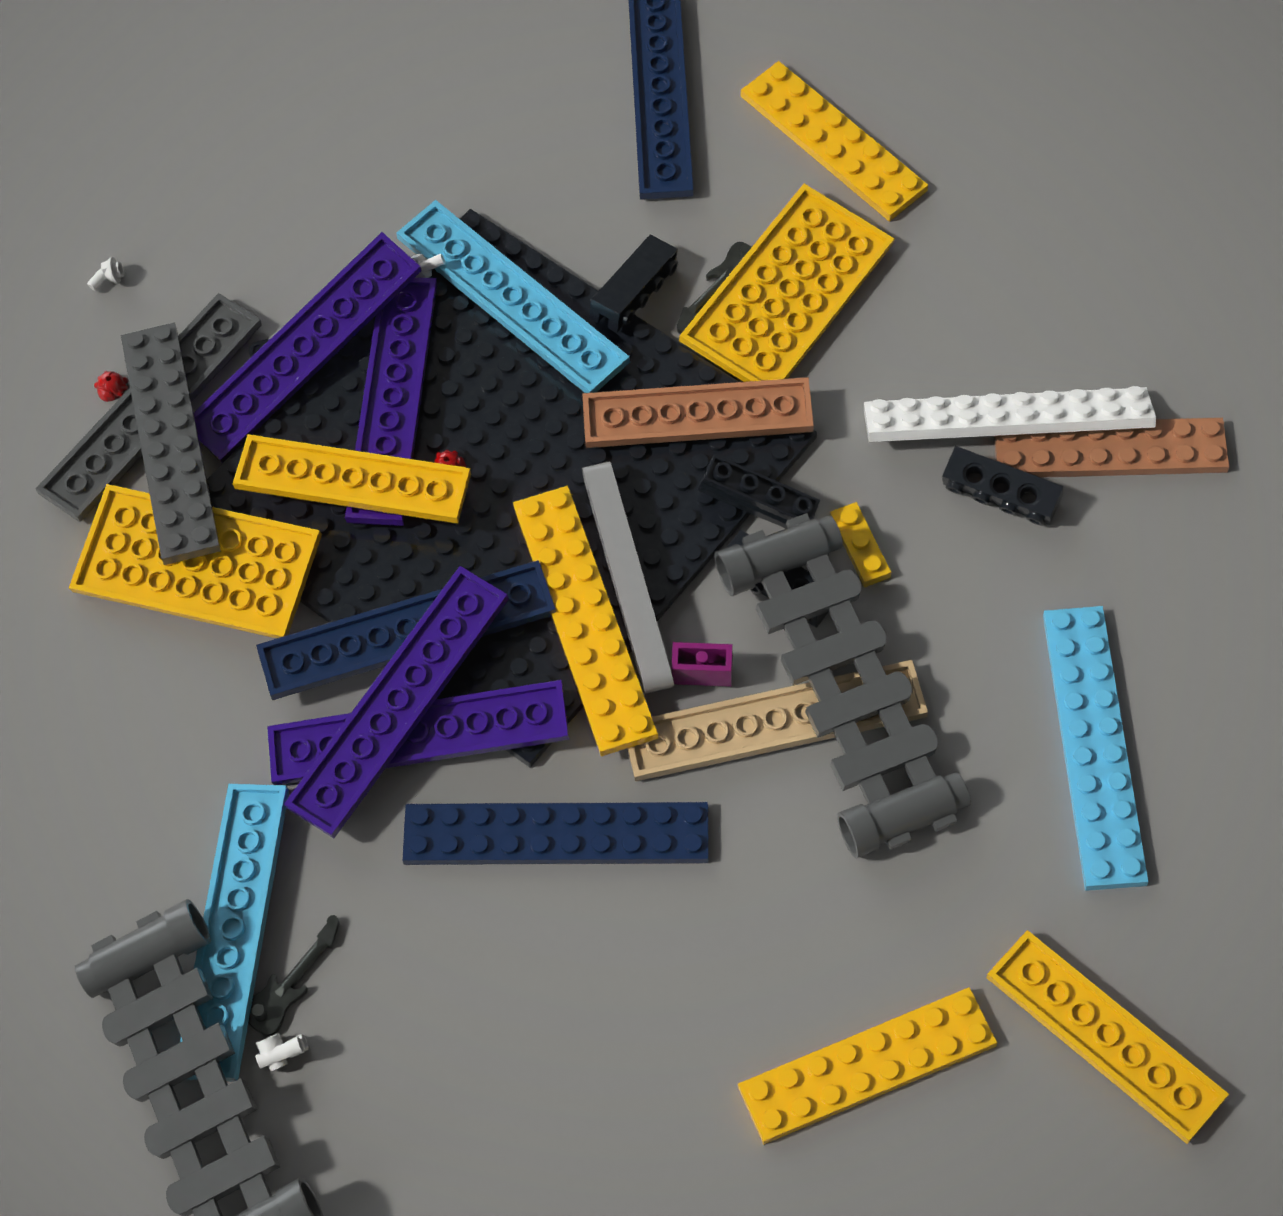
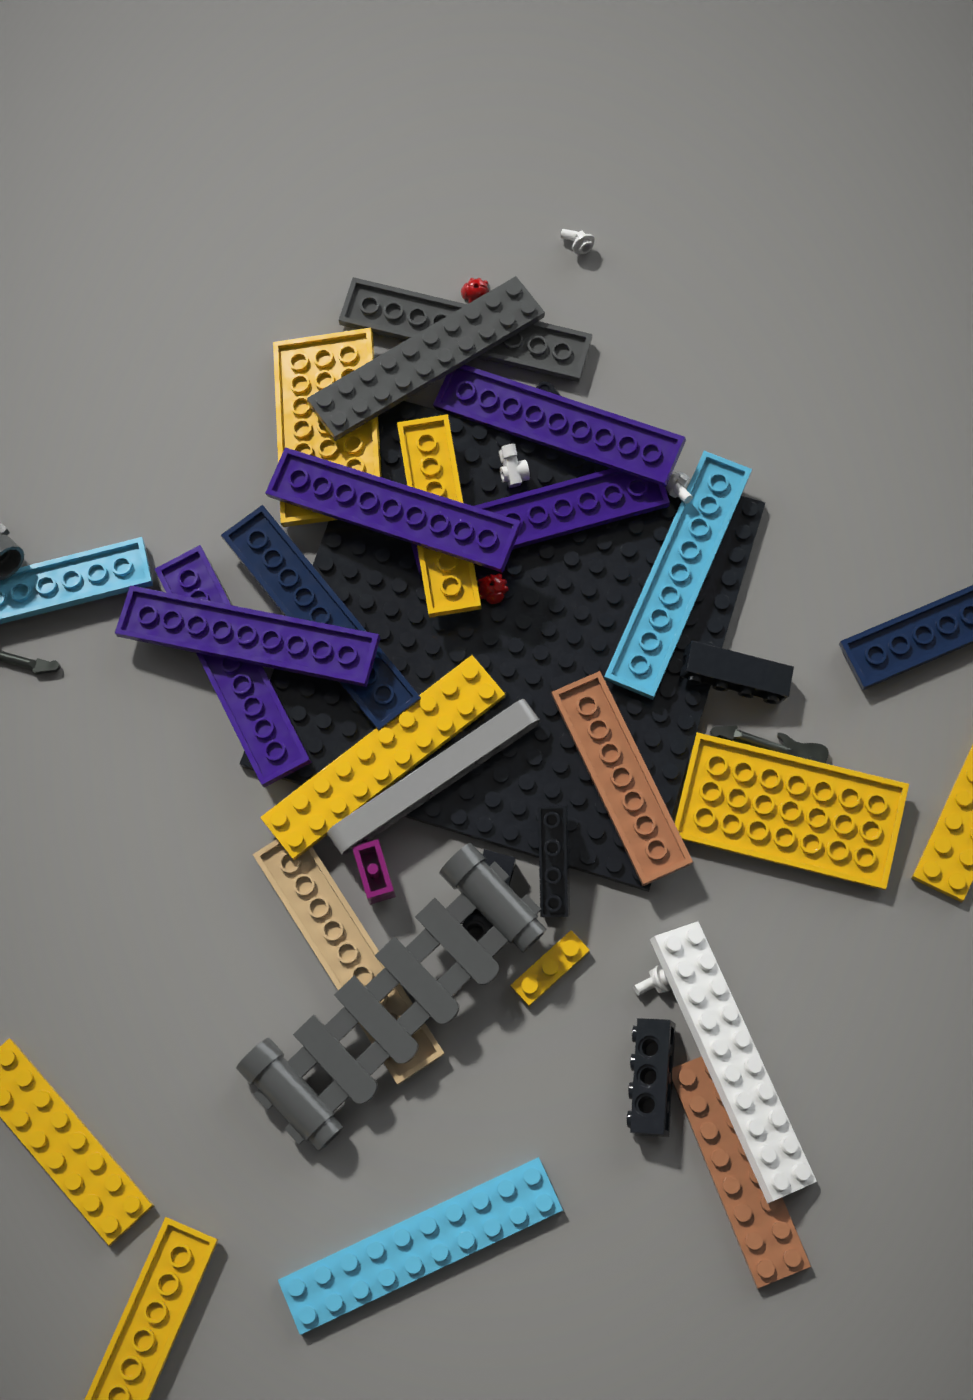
camera: 70 degrees right, 10 degrees up
dark blue plate [402,802,708,865] -> none
none -> dark purple plate [265,447,522,573]
none -> white plate [499,444,530,488]
none -> white plate [633,965,671,996]

